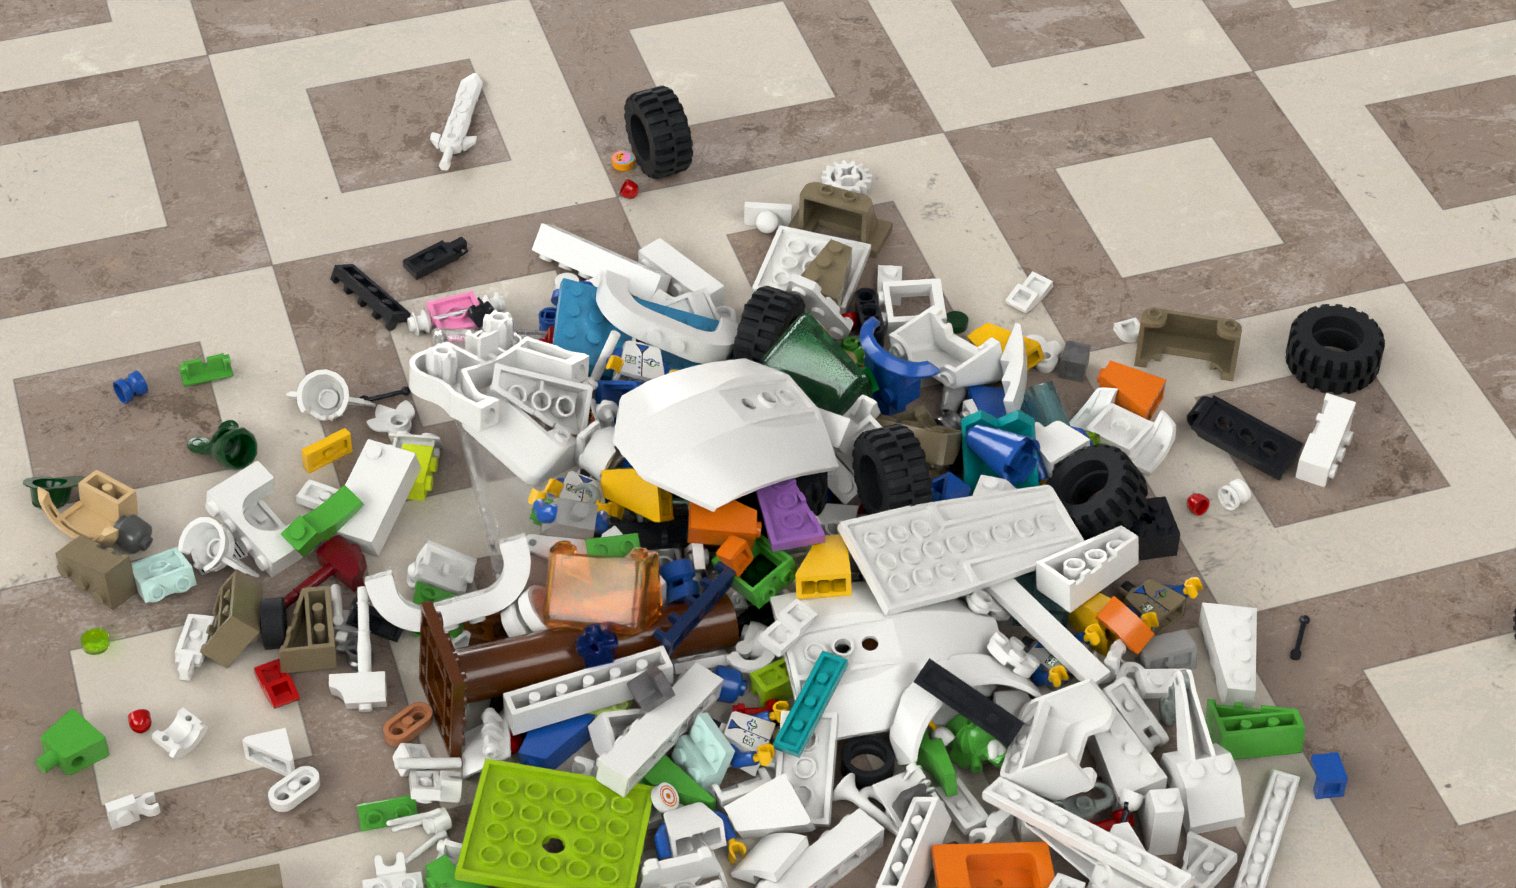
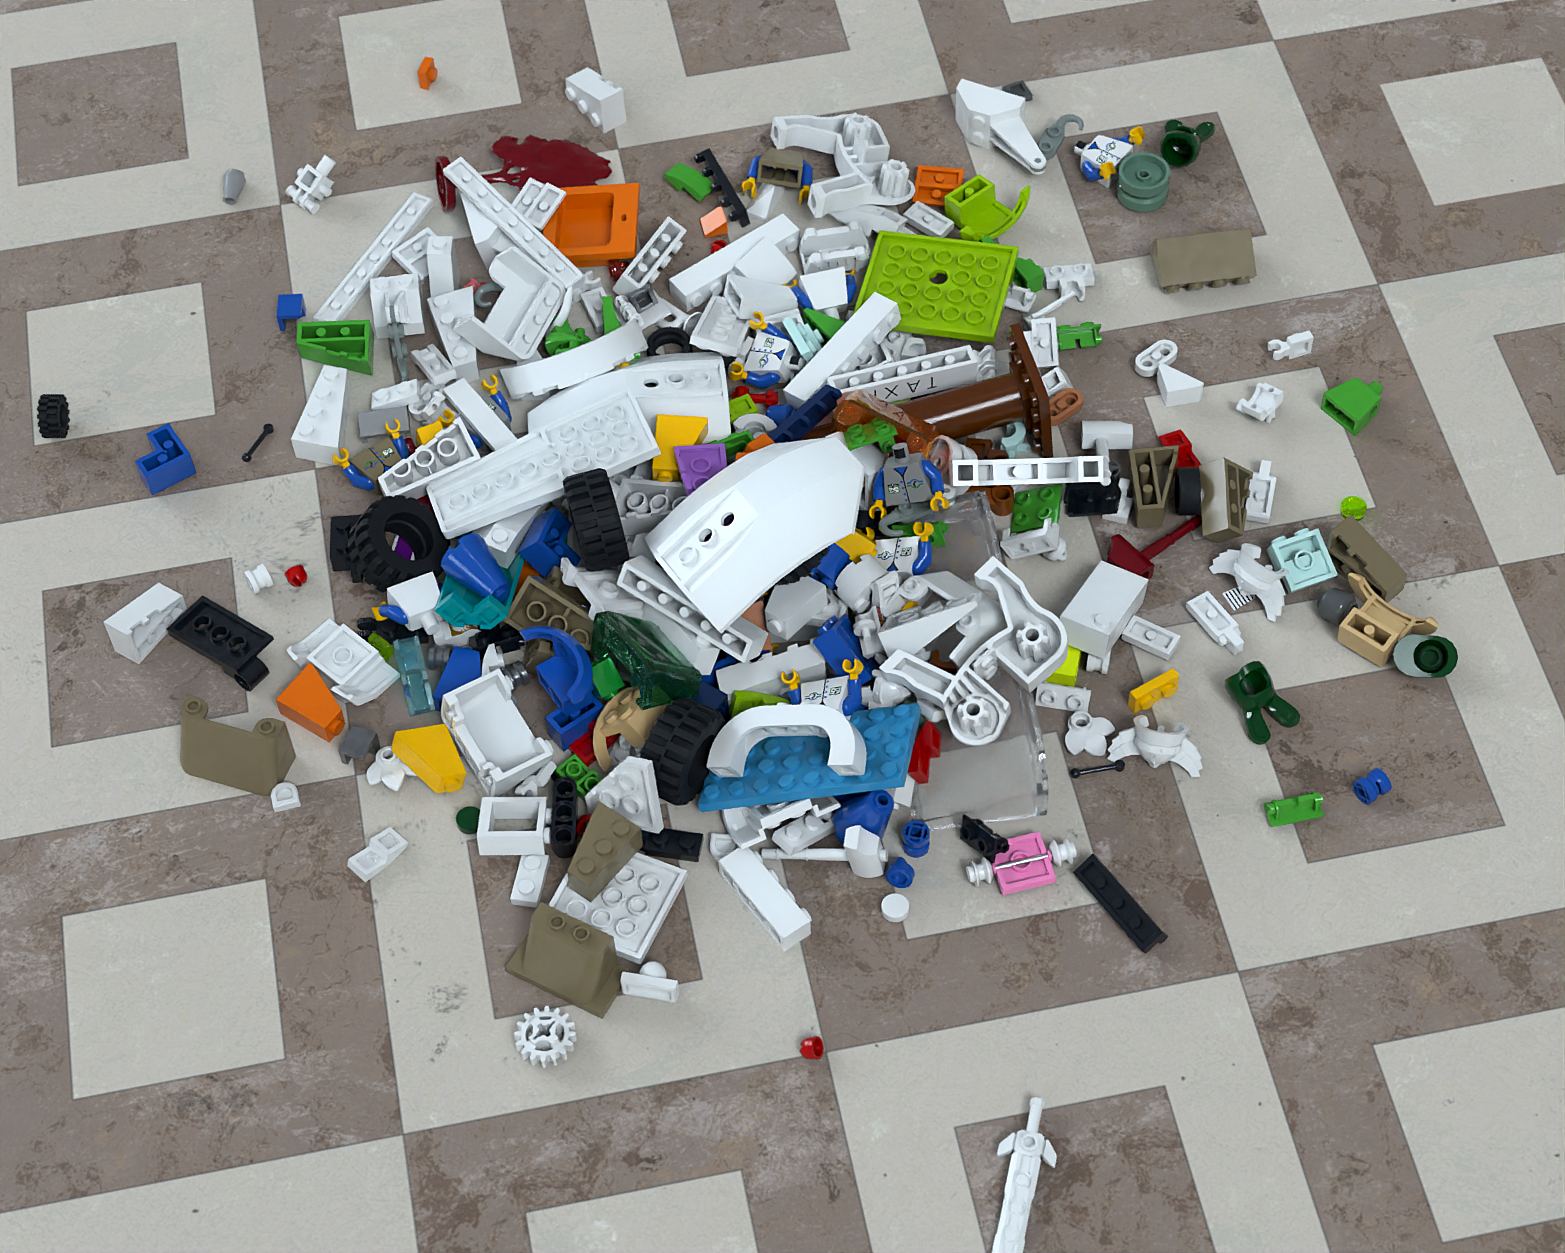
camera: 170 degrees left, 10 degrees up
red hinge [128,709,152,733] -> none
white arch [205,460,323,578] -> none
bright green slope [281,485,364,557] -> none
white piece [330,584,344,625] -> none
white piece [394,757,462,769] -> none
black hinge [403,236,468,280] -> none
white brick [532,223,672,301] -> none
clear blue brick [576,622,618,669] -> none
white piece [590,330,620,383] -> none
tile [612,150,635,171] -> none
black tyre [624,85,693,179] -> none
flat silver panel [627,665,675,713] -> none
white tile [651,782,679,813] -> none
white slope [758,598,818,658] -> none
teal tile [773,651,849,758] -> none
black hinge [914,658,1025,747] -> none
white plate [987,631,1041,678] -> none
white slope [1000,323,1027,414] -> none
orange slope [1095,596,1155,655] -> none
white hinge [1119,788,1144,823] -> none
black tyre [1285,304,1385,395] -> none
none -> blue brick [135,423,196,495]

